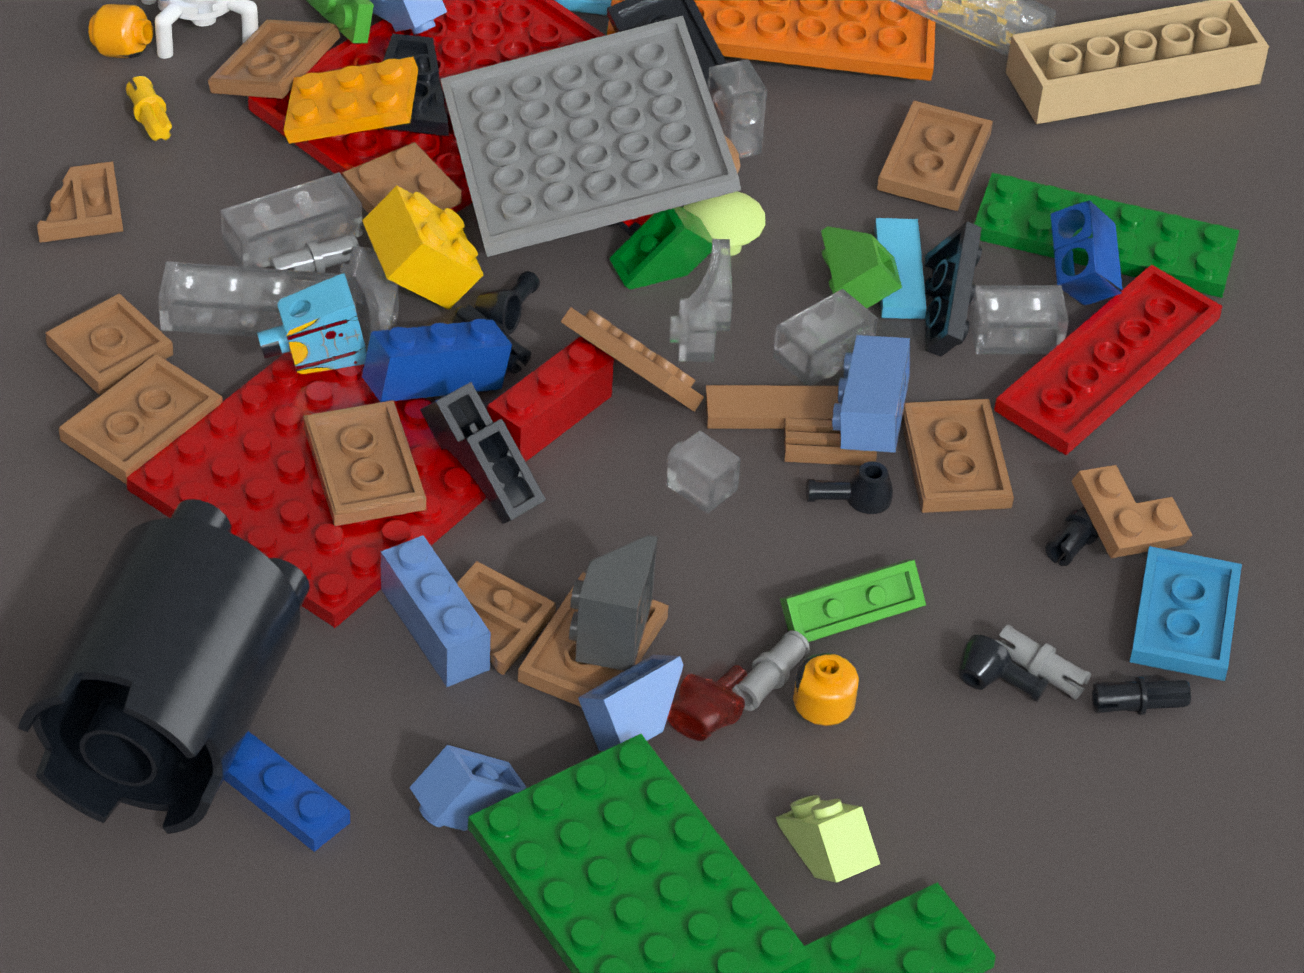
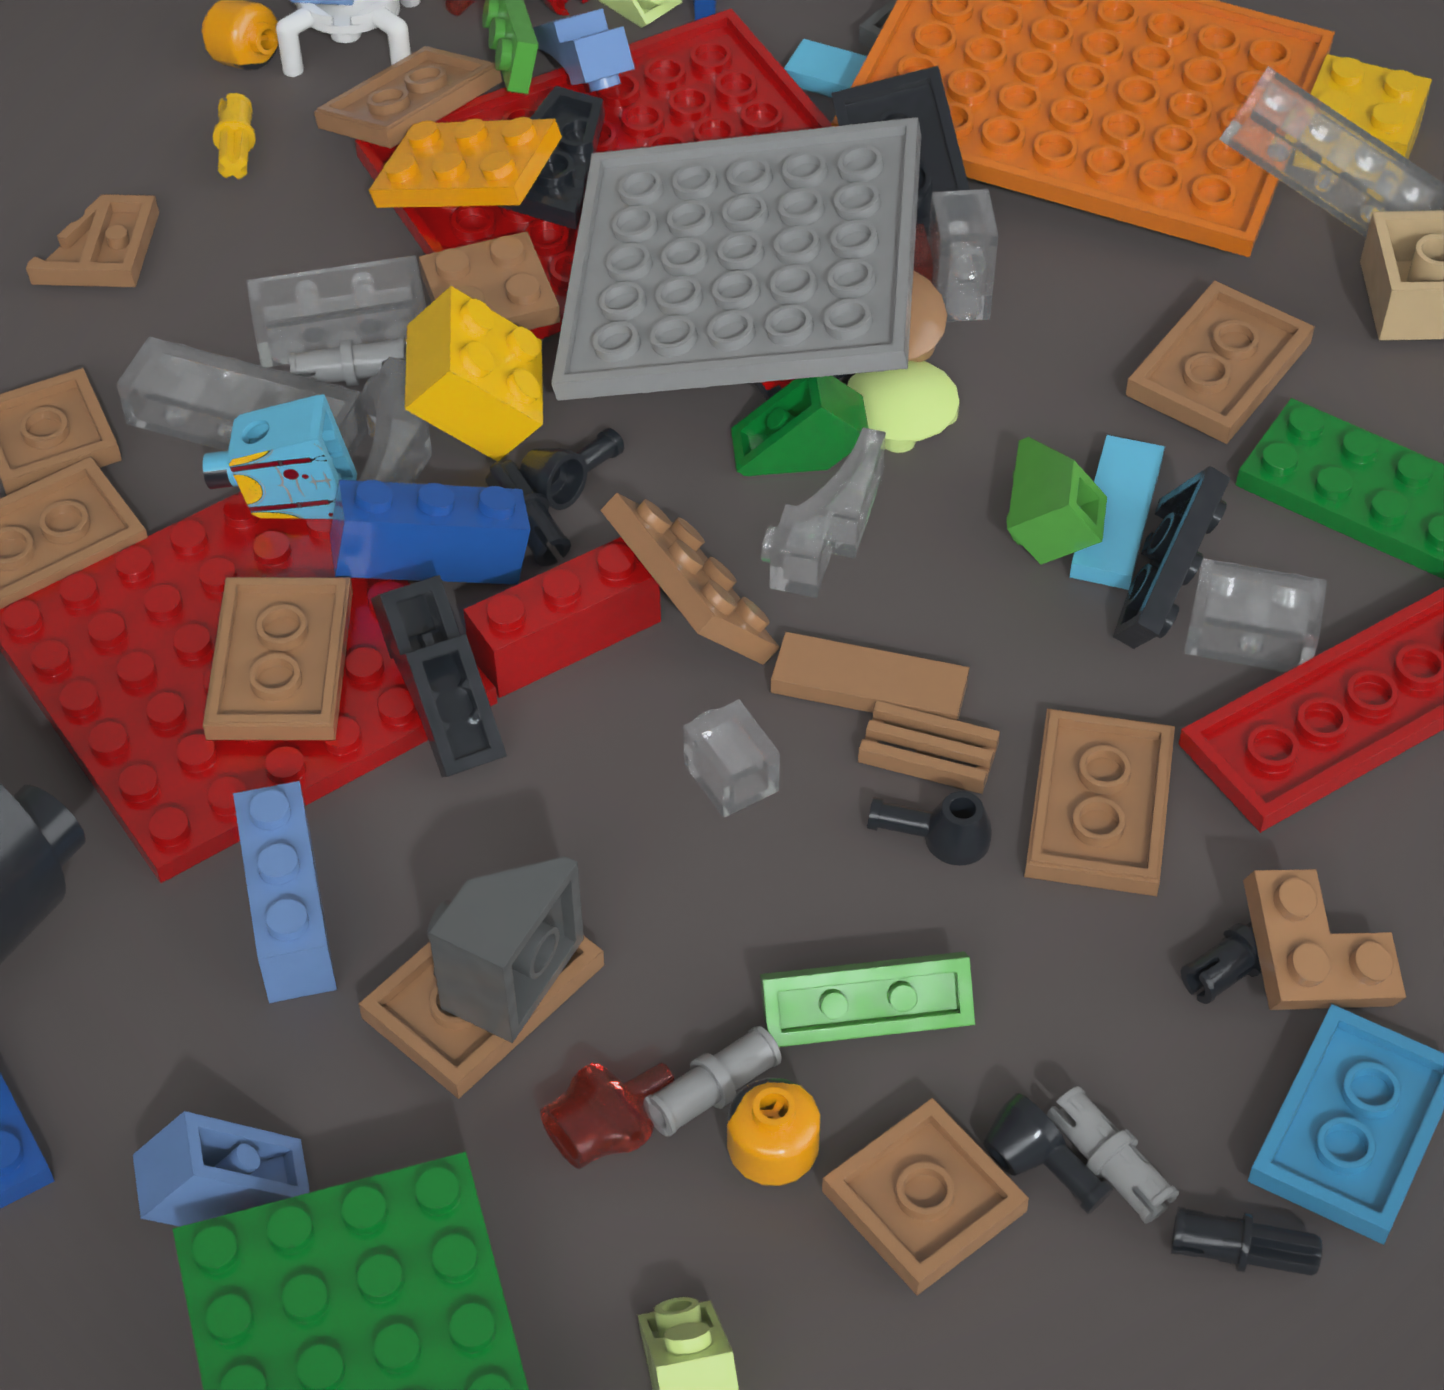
camera: 20 degrees right, 5 degrees up
medium nougat wing [457,561,556,675] -> none
slope [578,655,684,751] -> none
clear brick [773,289,878,386] -> none
medium blue brick [832,335,910,452] -> none
blue piece [1050,200,1123,305] -> none
none -> medium nougat plate [822,1098,1029,1295]

